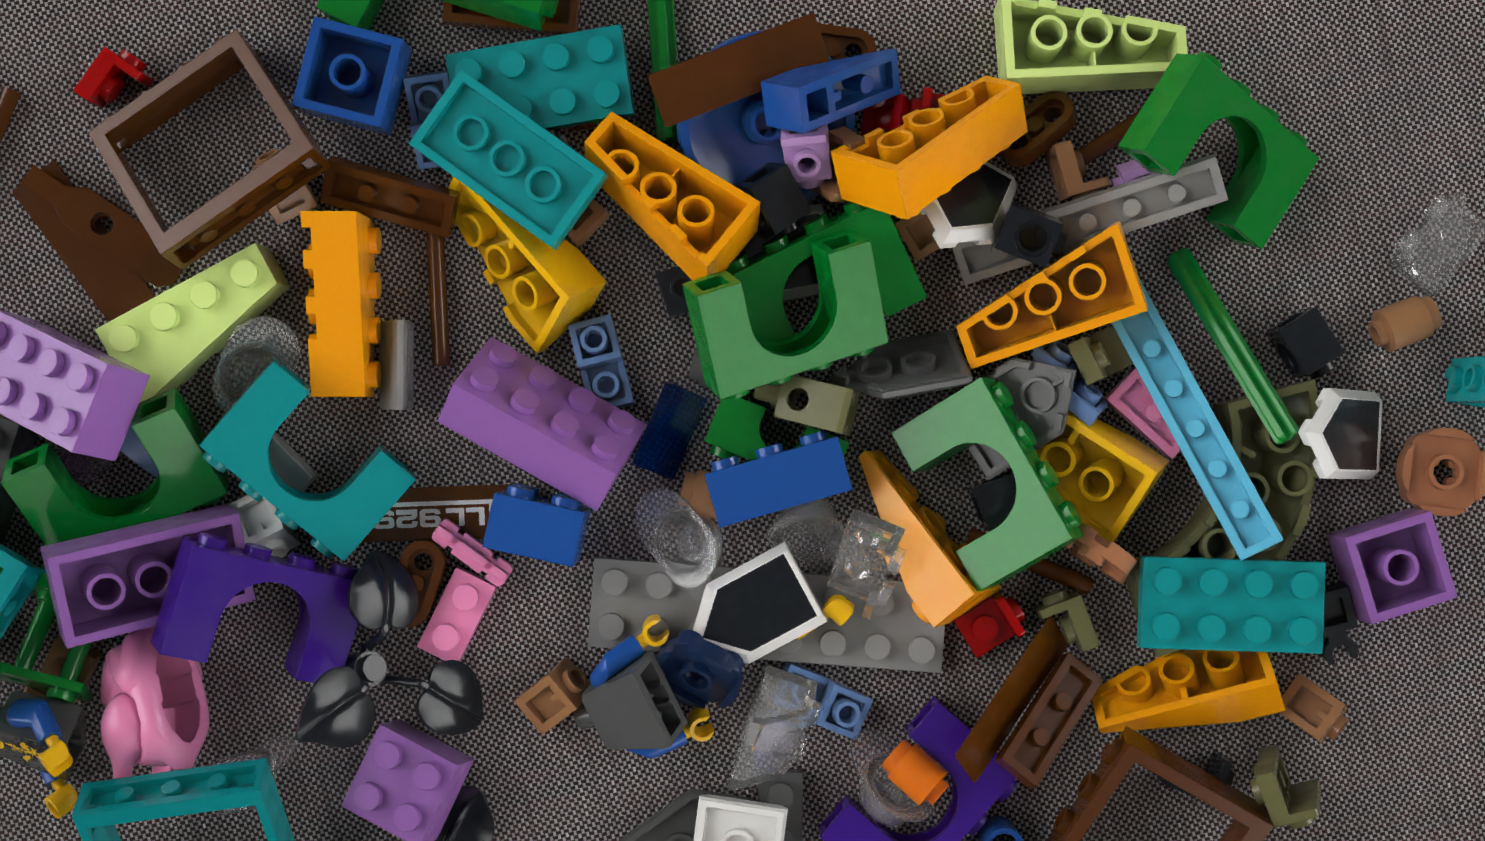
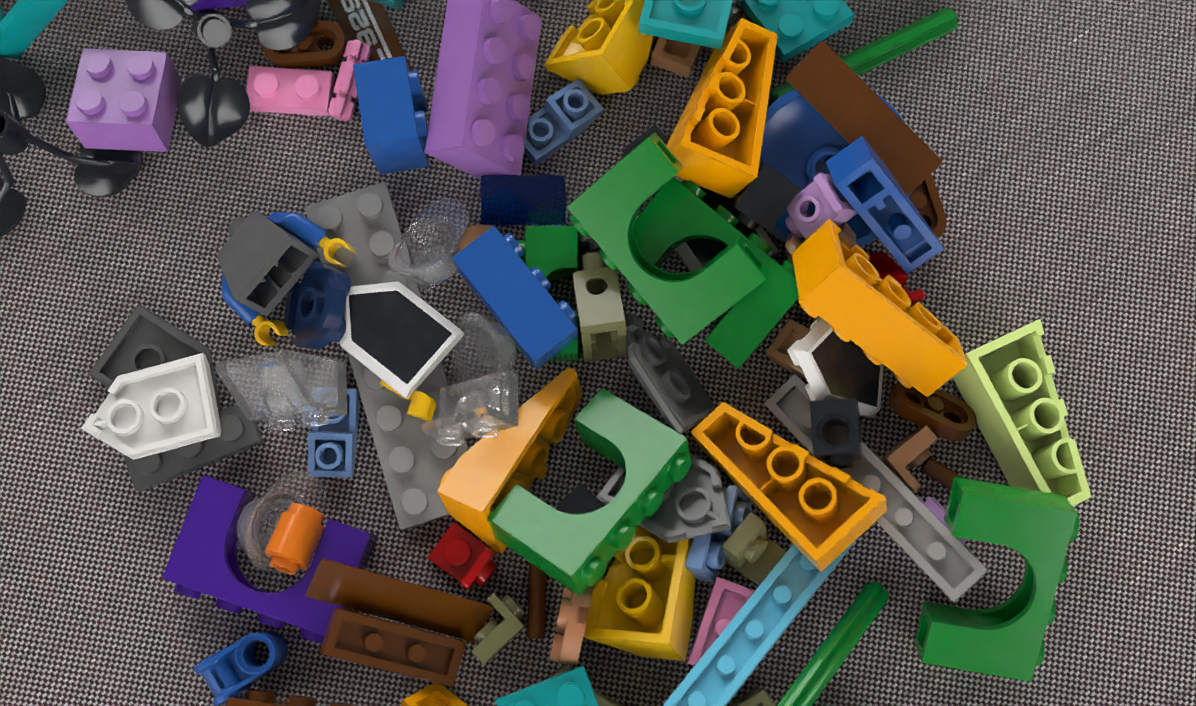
camera: 65 degrees right, 10 degrees down
medium nougat bracket [514,657,590,735] -> none

